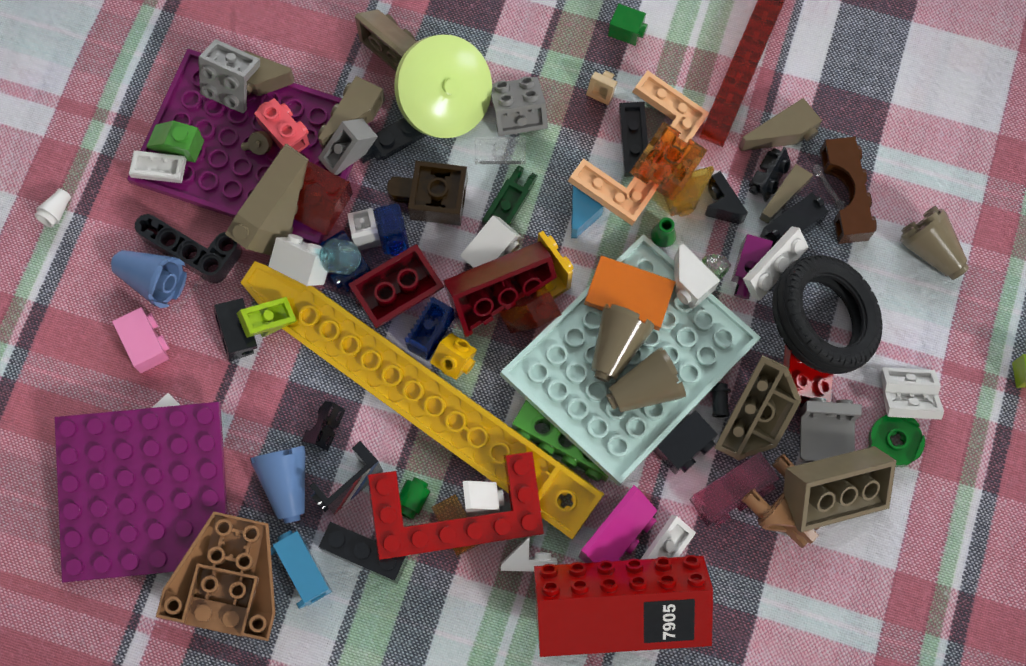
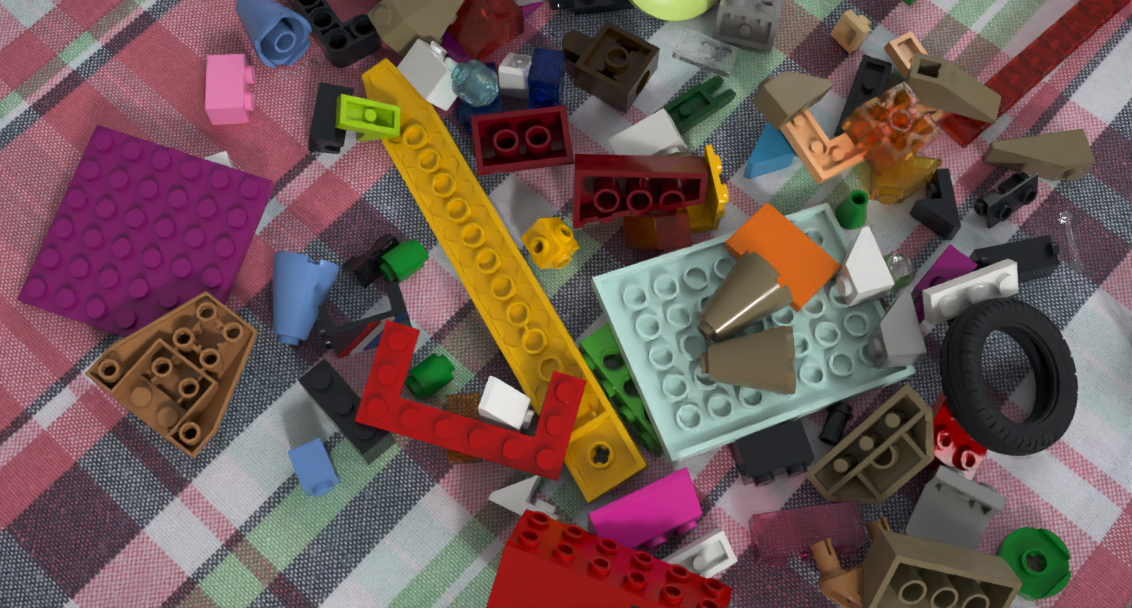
camera: 25 degrees right, 5 degrees down
dark azure brick [271,531,332,609] -> none
clear blue brick [405,297,455,361] -> none
dark tan piece [759,164,813,224] -> none
reddish brown arch [820,136,877,244] -> none
white slope [881,367,944,420] -> none
none -> medium blue brick [288,437,341,497]
none -> green brick [378,238,429,284]
none -> dark tan slope [752,70,834,130]
none -> light grey slope [868,290,927,369]
none -> dark tan slope [901,52,1002,124]

